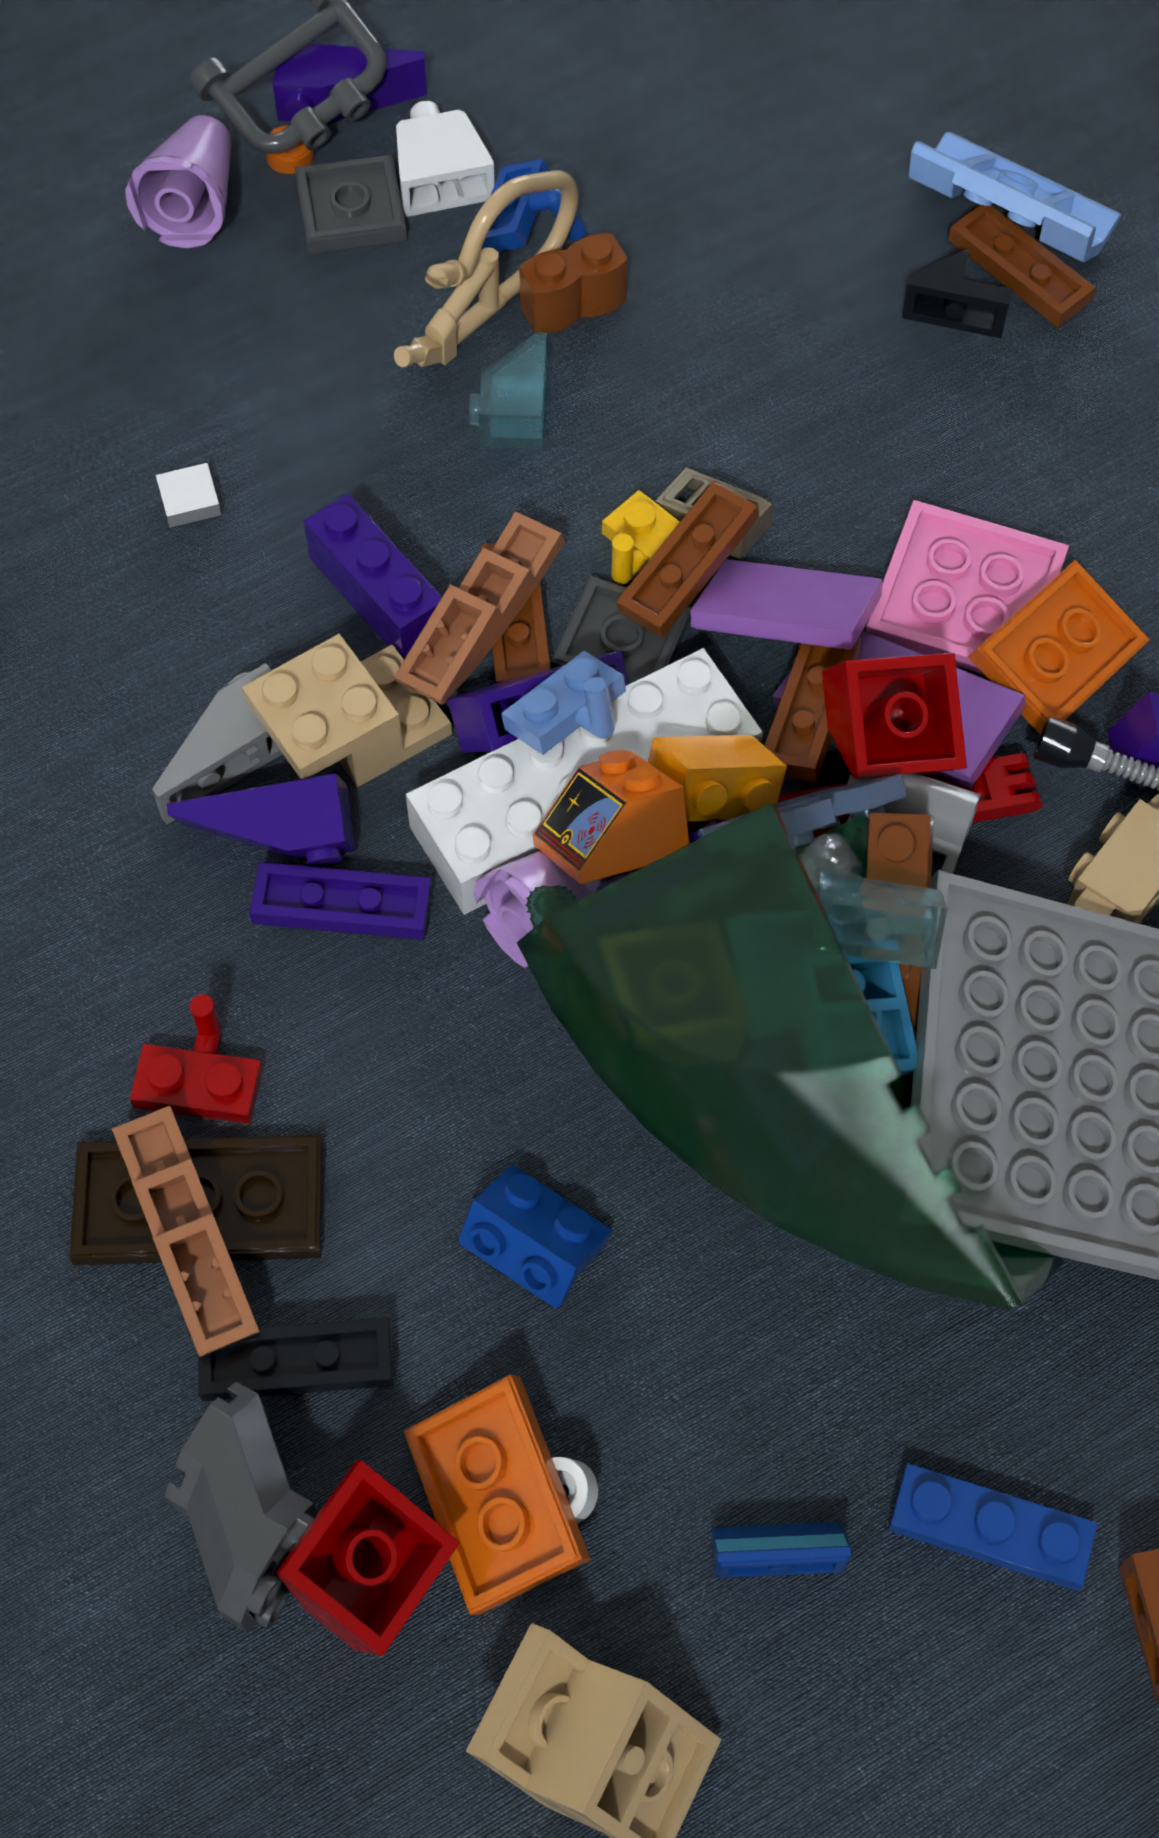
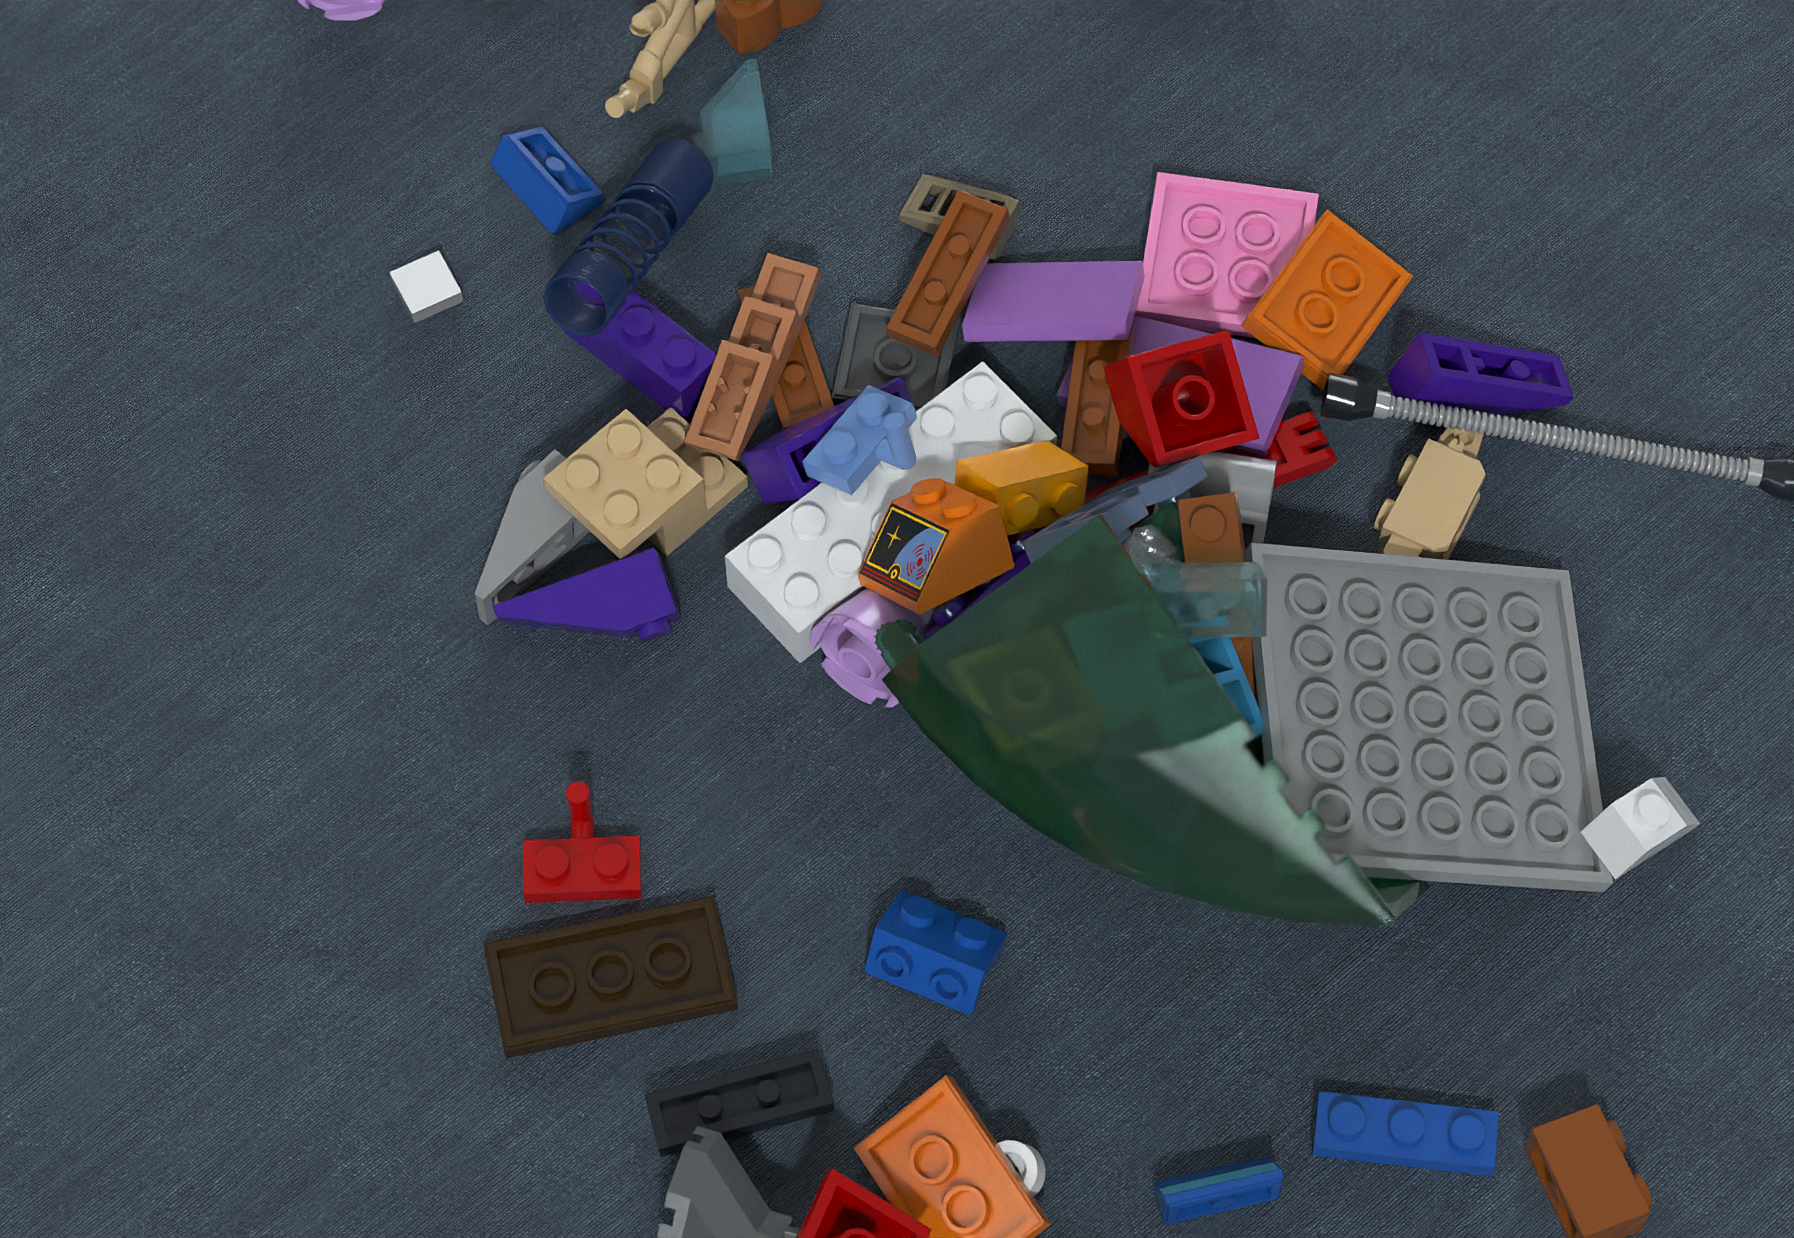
camera: 10 degrees left, 0 degrees up
nougat slope [112,1106,260,1357] -> none
dark purple plate [249,862,432,940] -> none
yellow plate [602,490,680,585] -> none
none -> blue slope [491,126,606,234]
none -> dark blue piece [543,139,714,337]

